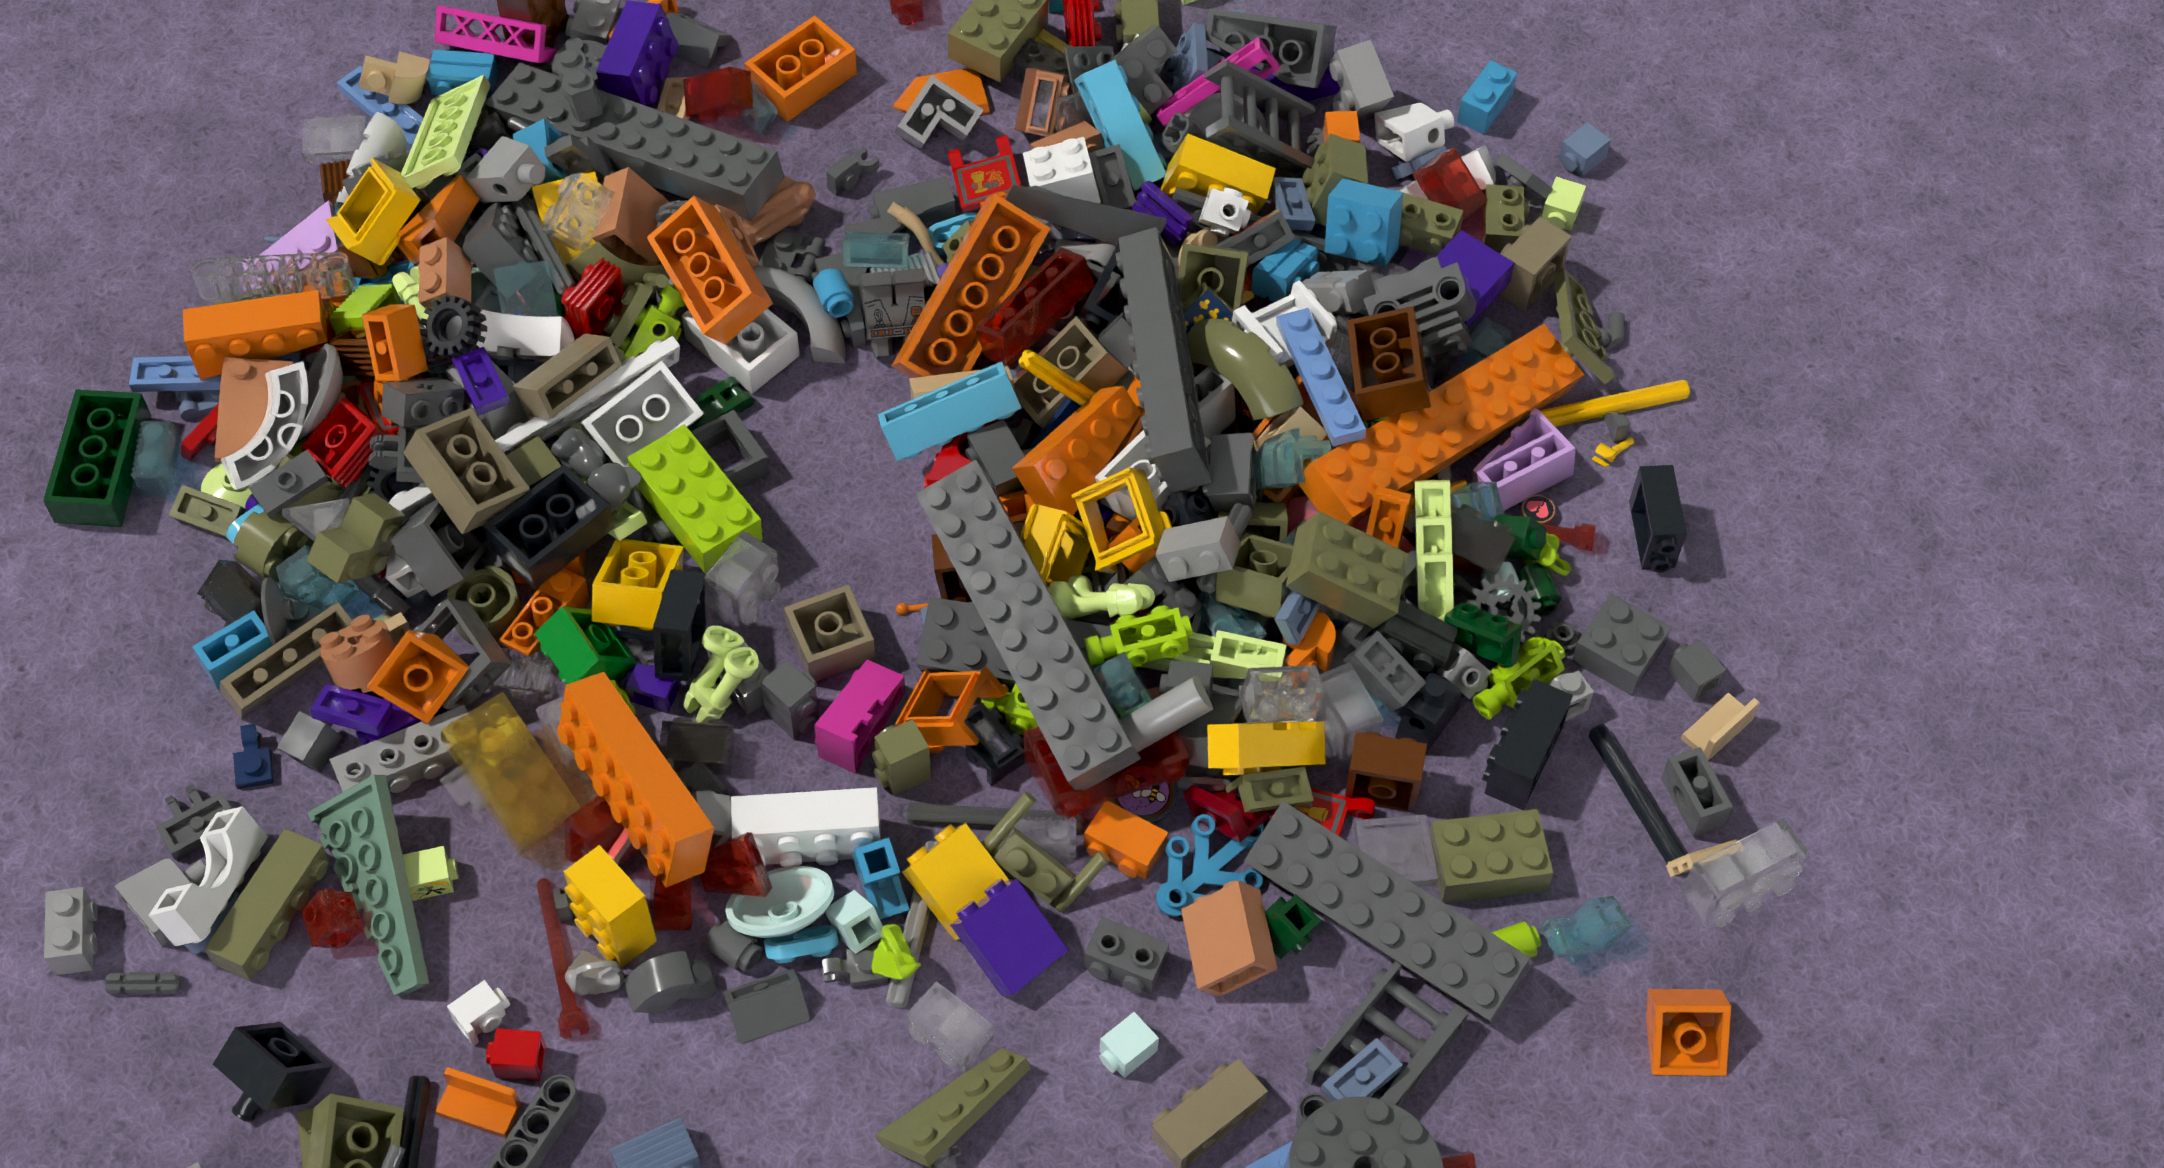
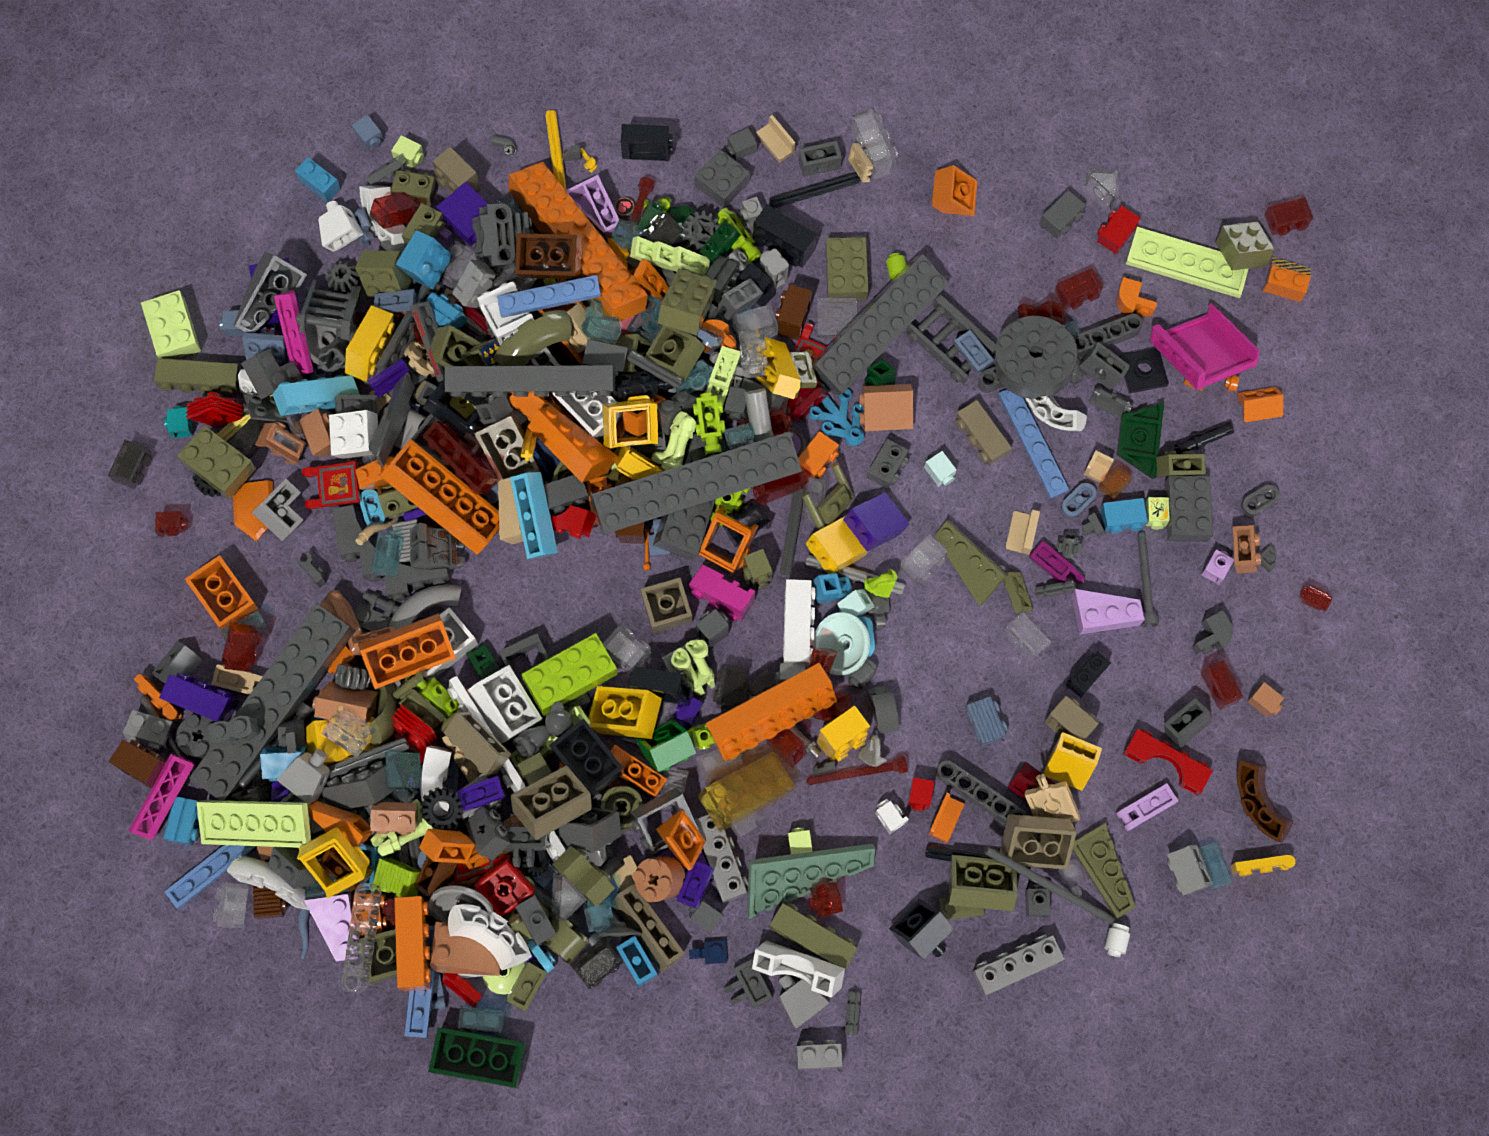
camera: 85 degrees left, 15 degrees up
tan brick [358,51,430,104] -> none
dark grey panel [723,969,810,1043] -> none
dark azure brick [813,268,854,317] -> none
light grey brick [1155,516,1241,582] -> none
white brick [1198,188,1251,237] -> none
orange brick [1323,111,1360,144] -> none
light grey brick [1329,39,1394,121] -> none
clear light blue brick [1540,896,1632,962] -> none
dark grey plate [1545,621,1579,652] -> none
olive wing [1554,268,1615,384] -> none
none -> light grey brick [760,249,789,290]

